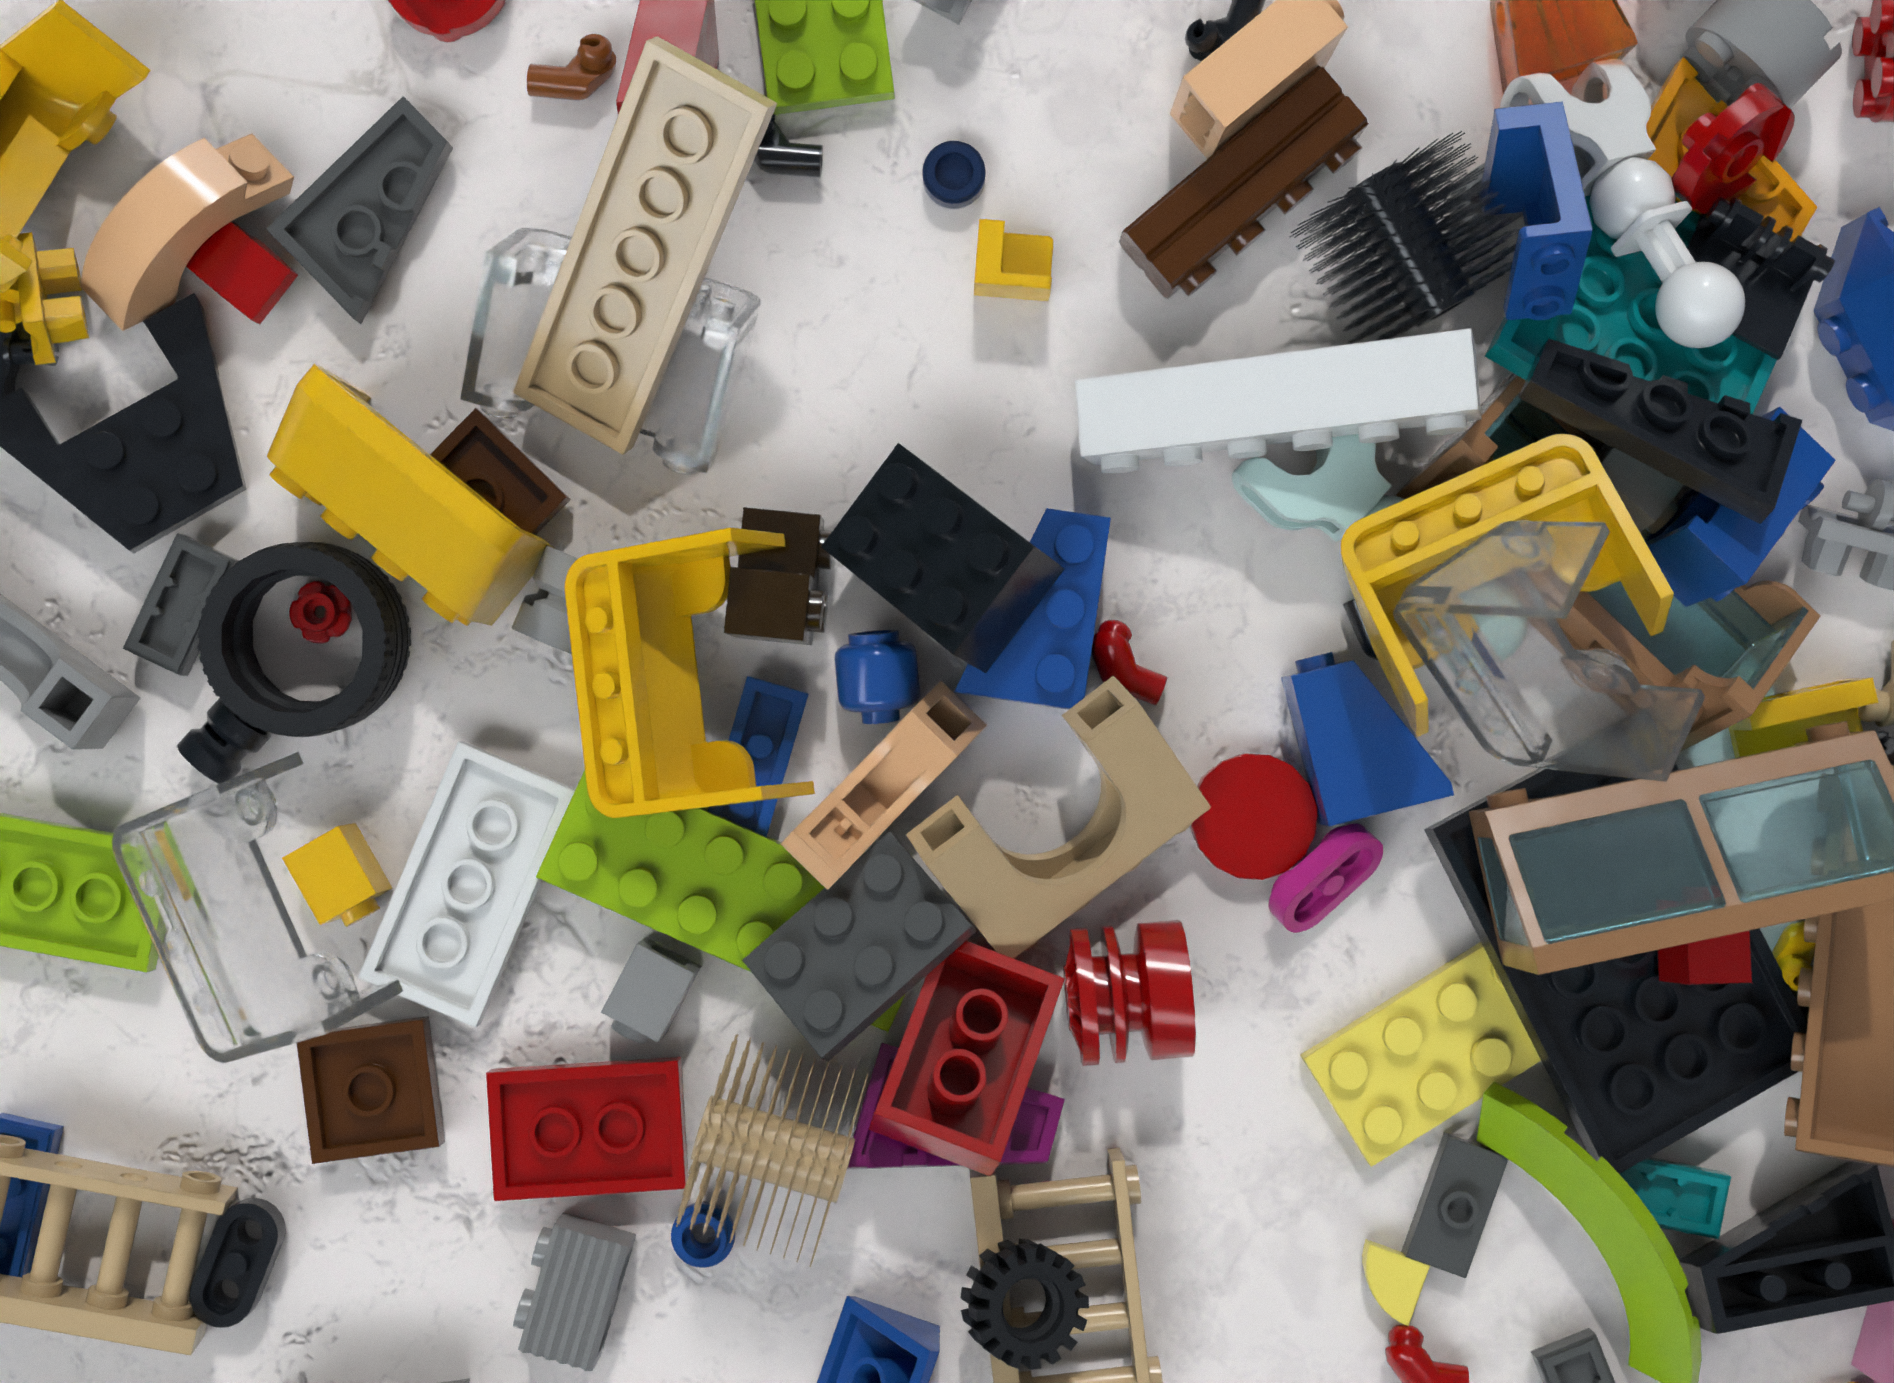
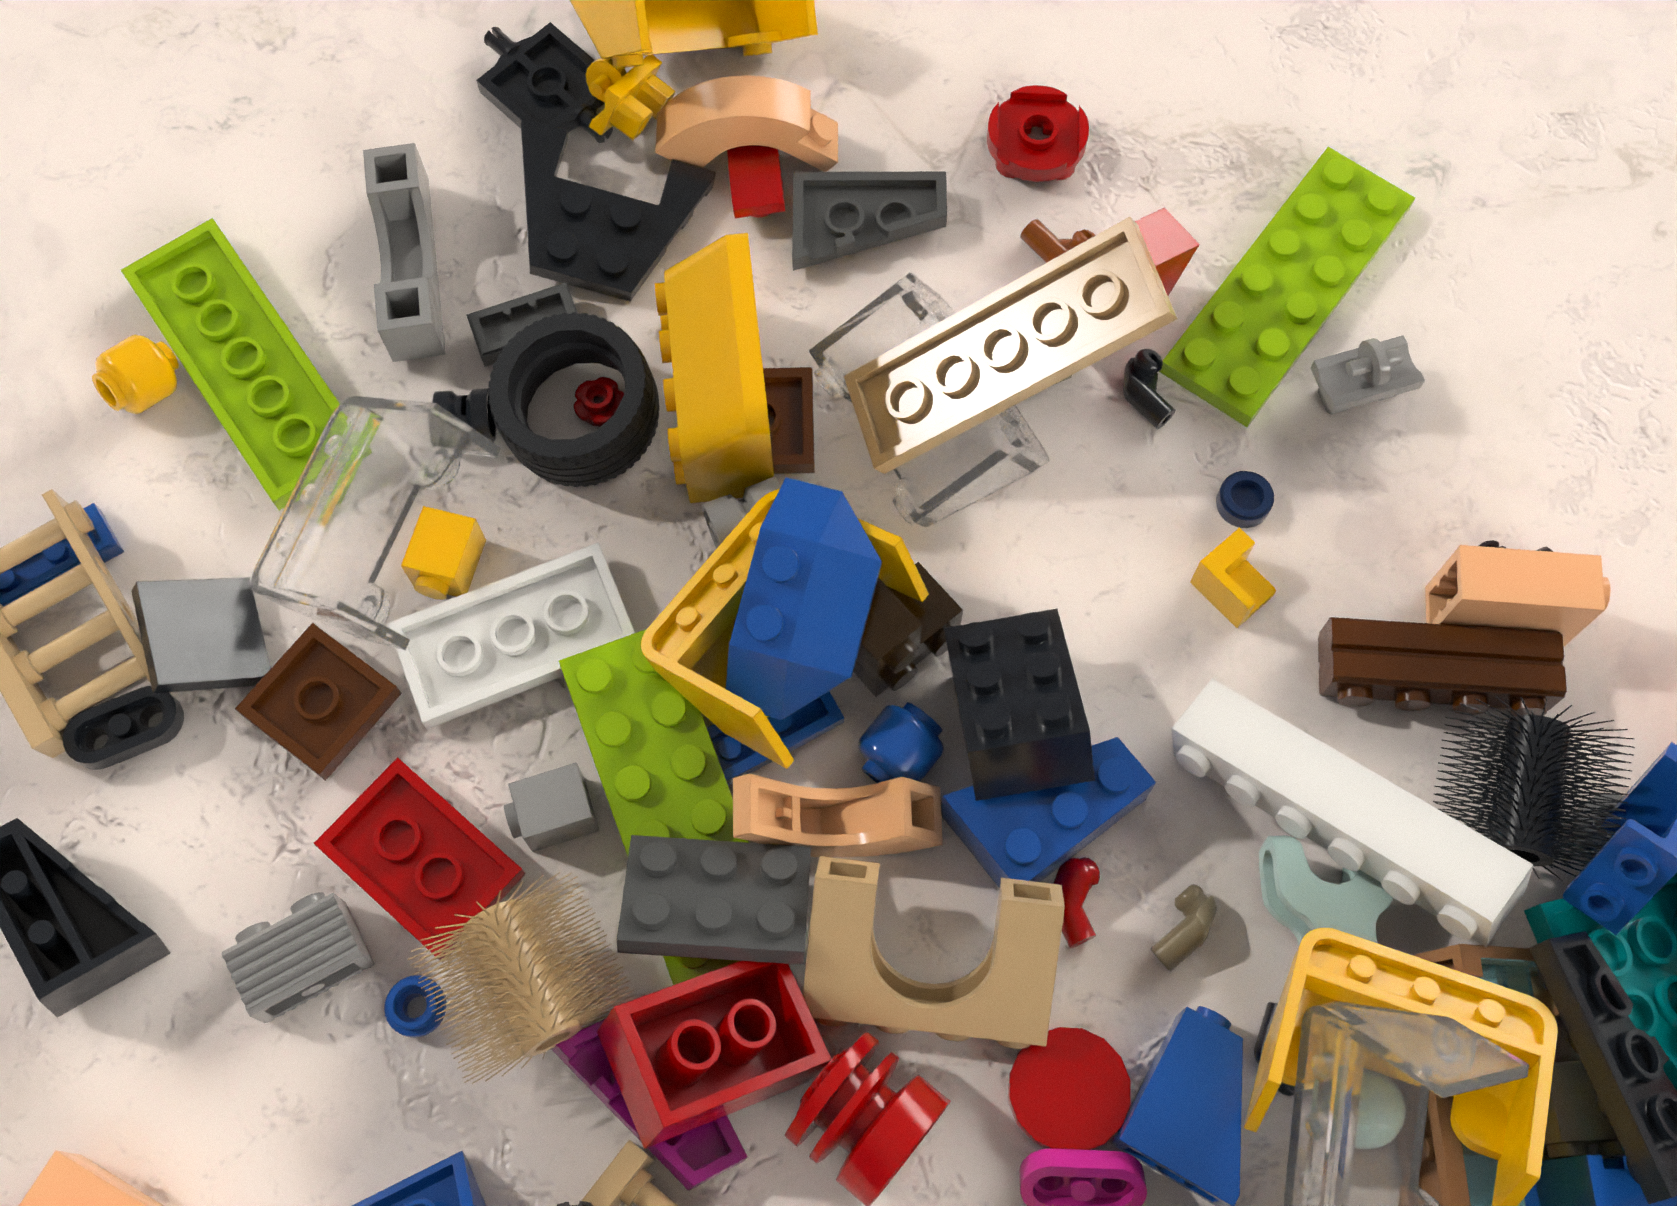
camera: 40 degrees right, 20 degrees down
none -> tile [131,577,271,694]
none -> blue wedge [726,477,882,720]
none -> dark tan arm [1151,884,1217,971]

